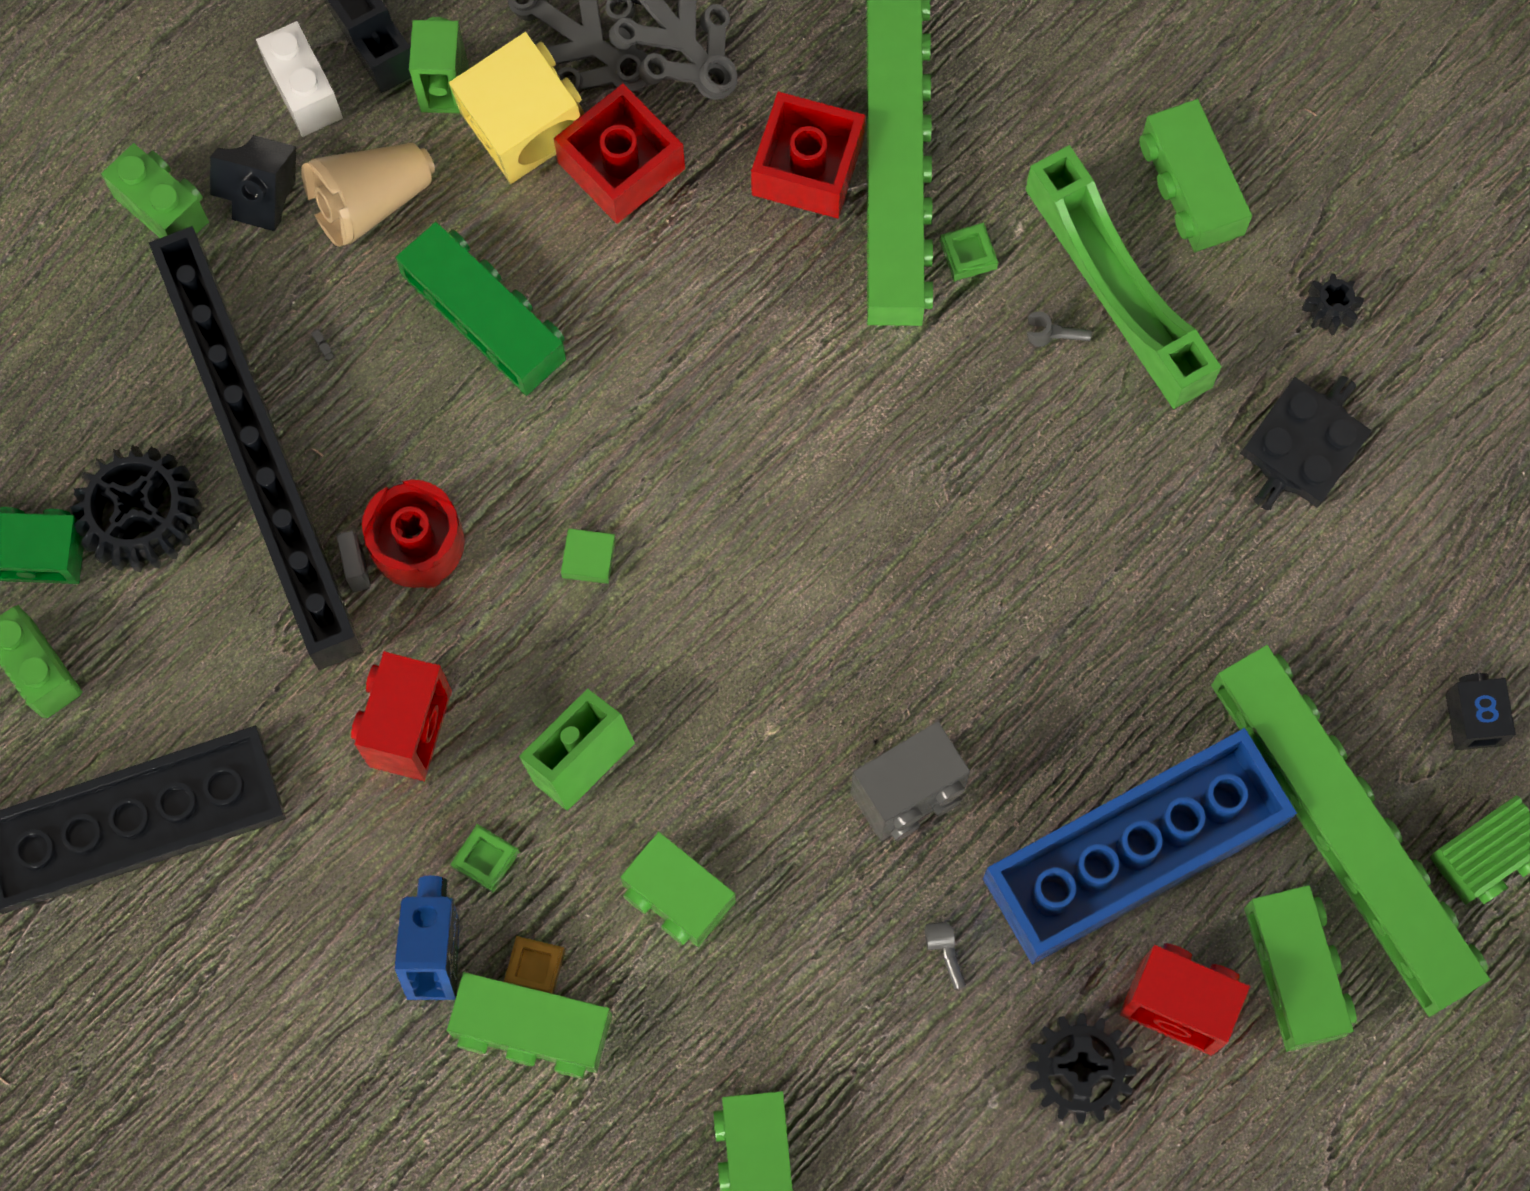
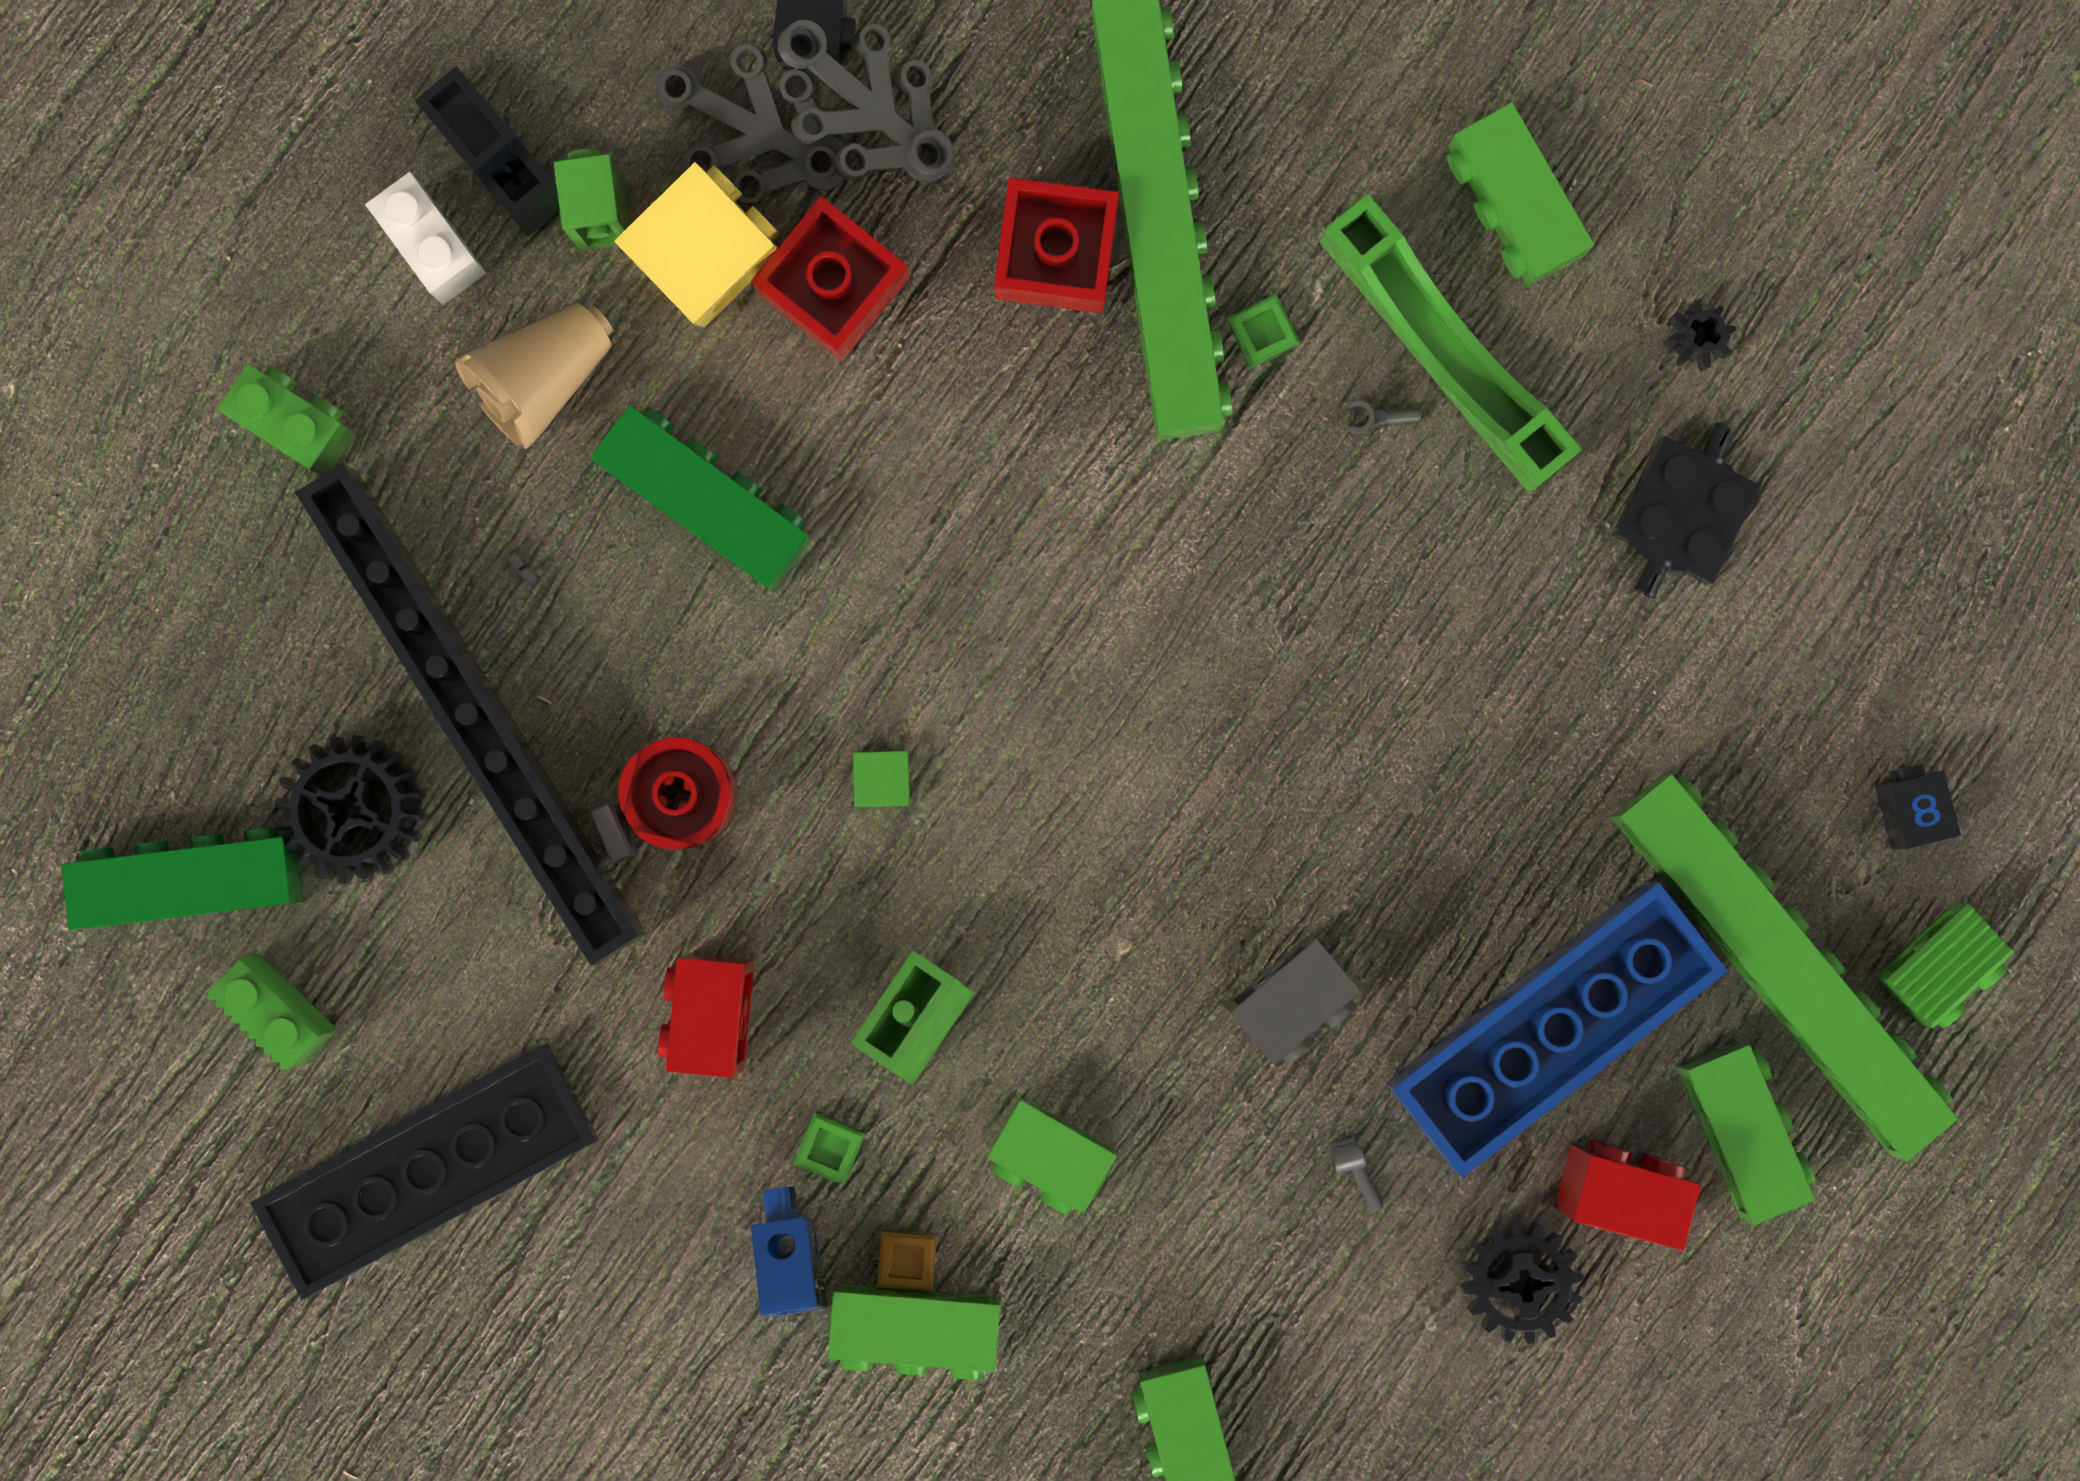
camera: 10 degrees left, 15 degrees up
black brick [210,135,296,231] -> none

